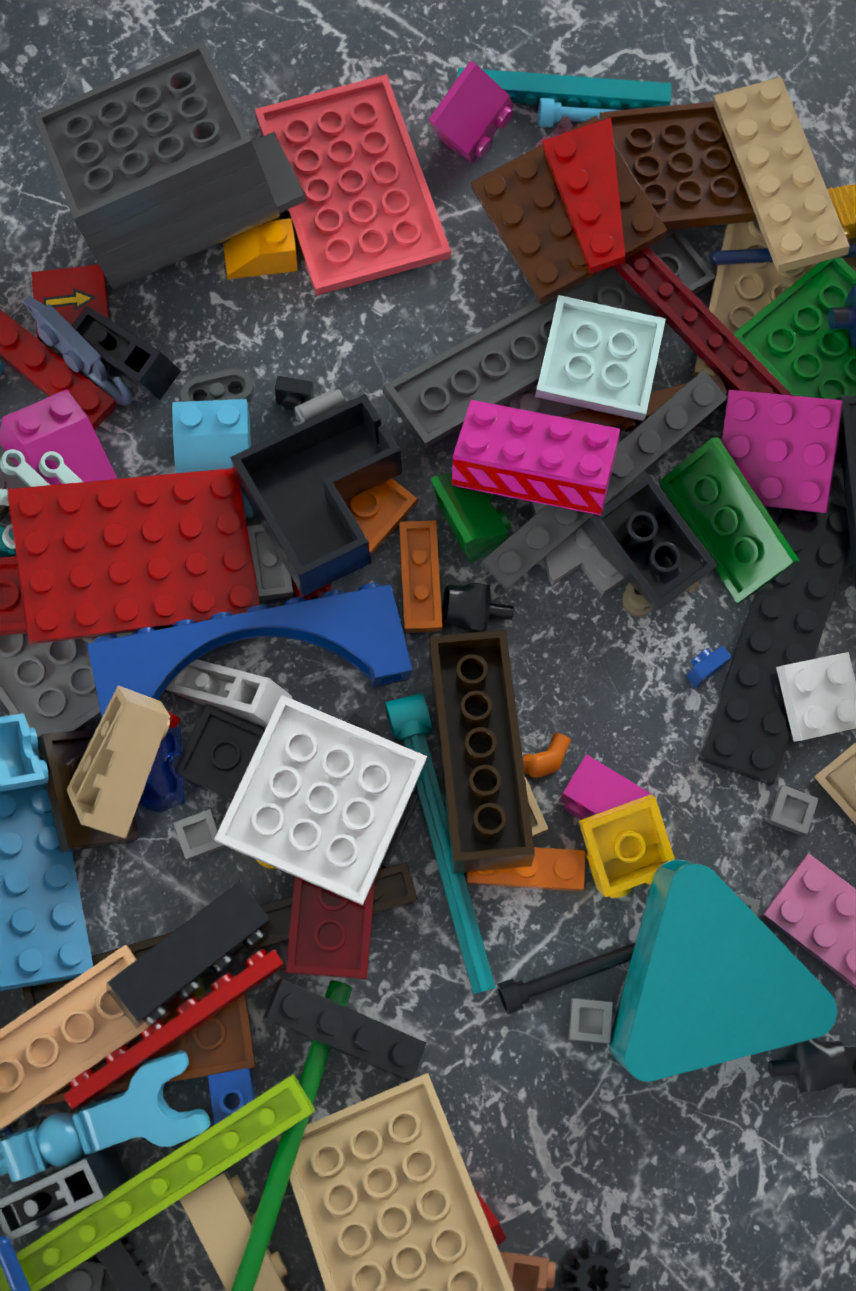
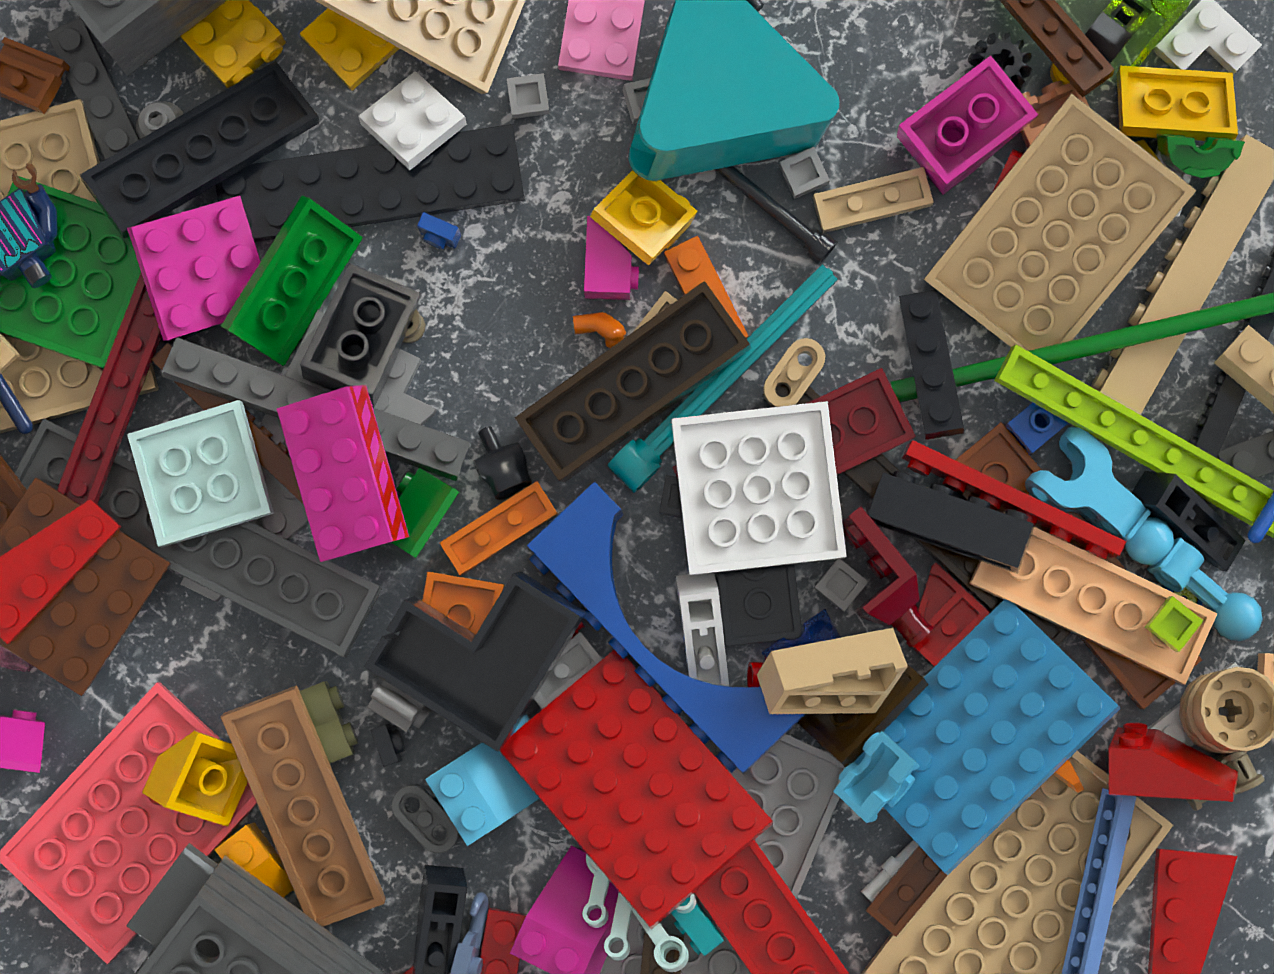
camera: 115 degrees left, 10 degrees up
none -> yellow slope [142,731,248,827]
none -> medium nougat plate [221,685,386,927]
none -> olive brick [300,681,359,763]
none -> tan plate [763,338,825,407]
none -> tan plate [813,167,934,233]
none -> dark red plate [842,506,934,647]
none -> dark pink slope [897,56,1038,195]
none -> red wing [912,562,990,668]

